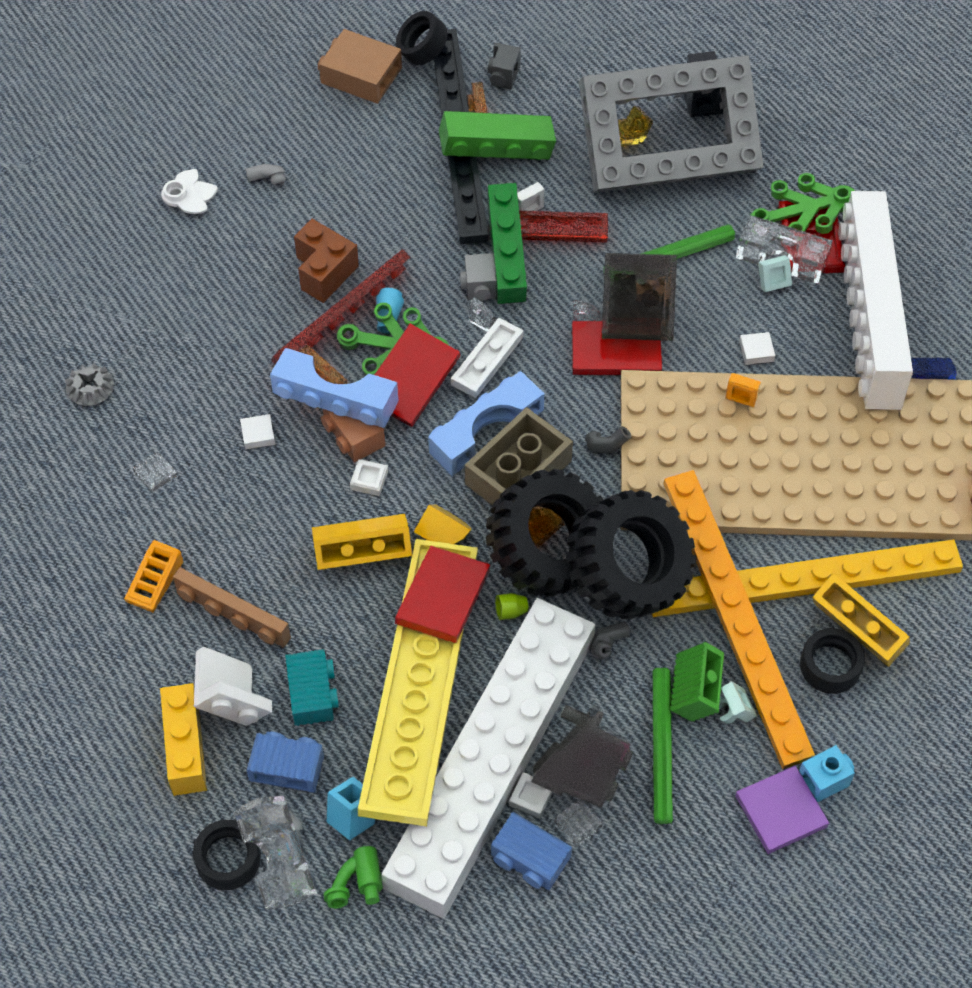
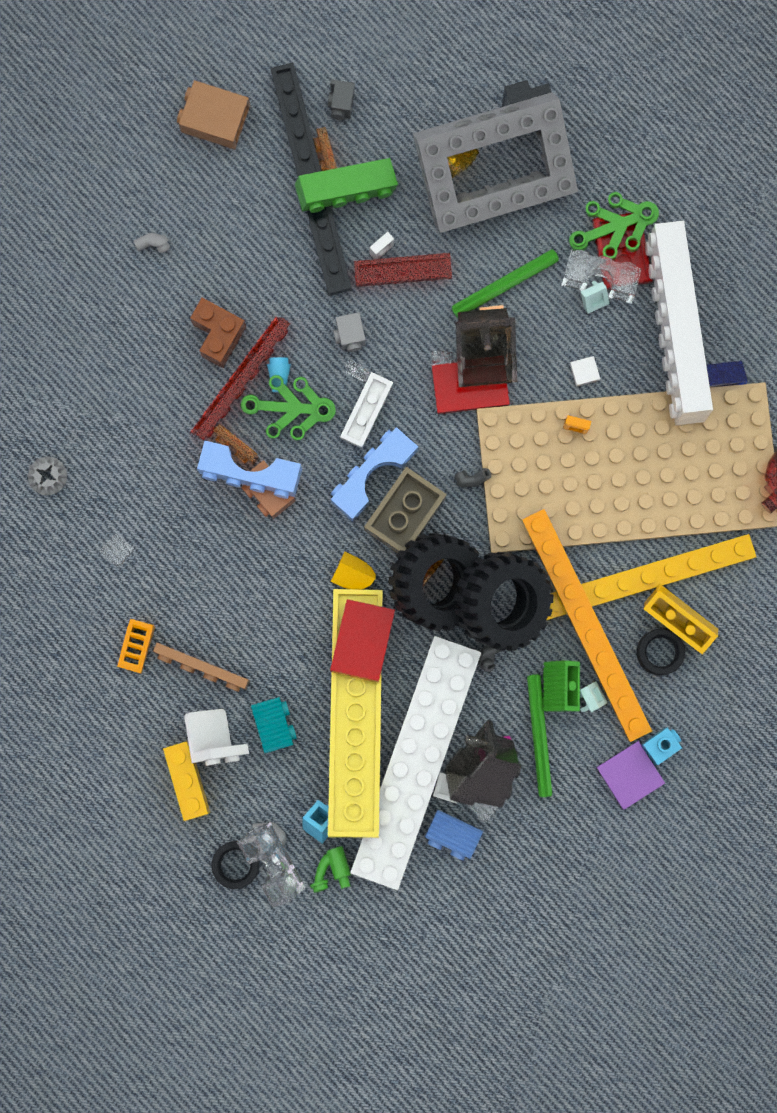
camera: 10 degrees left, 25 degrees up
white plate [161,169,218,214] -> none
white tile [240,414,275,450] -> none
medium blue brick [246,731,324,793] -> none
yellow brick [312,514,412,570] -> none
white tile [350,459,388,496] -> none
red tile [375,323,461,427] -> none
black tyre [396,11,447,65] -> none
green brick [487,183,527,304] -> none
lime hose [495,593,529,620] -> none

